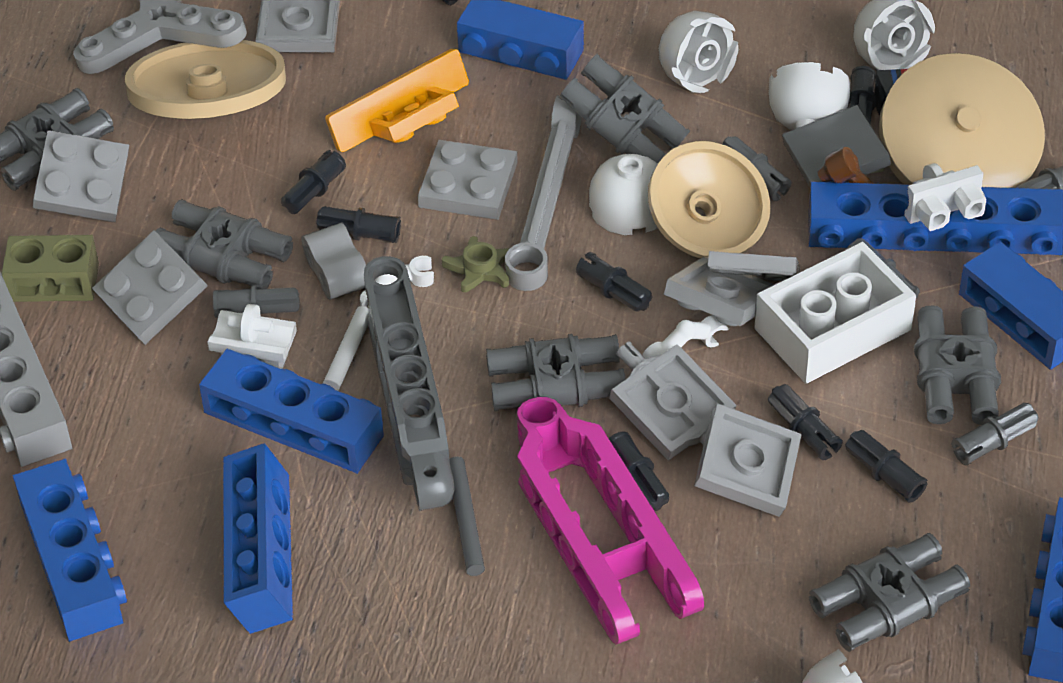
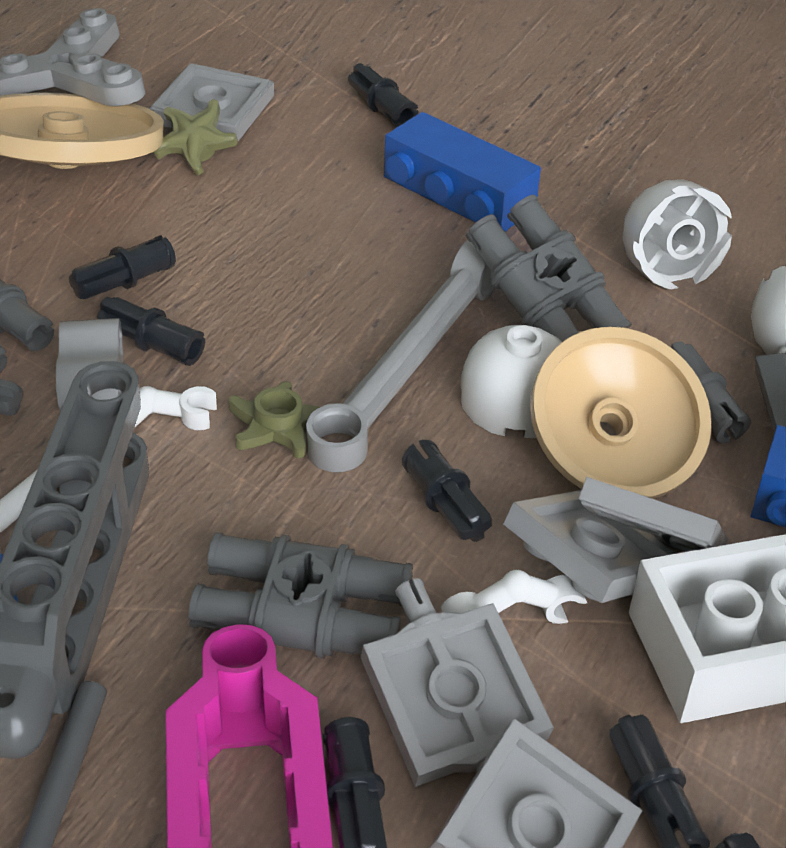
camera: 15 degrees right, 5 degrees down
light orange bracket [325,48,469,152] -> none
light grey plate [418,140,518,220] -> none
none -> olive animal [153,99,238,175]

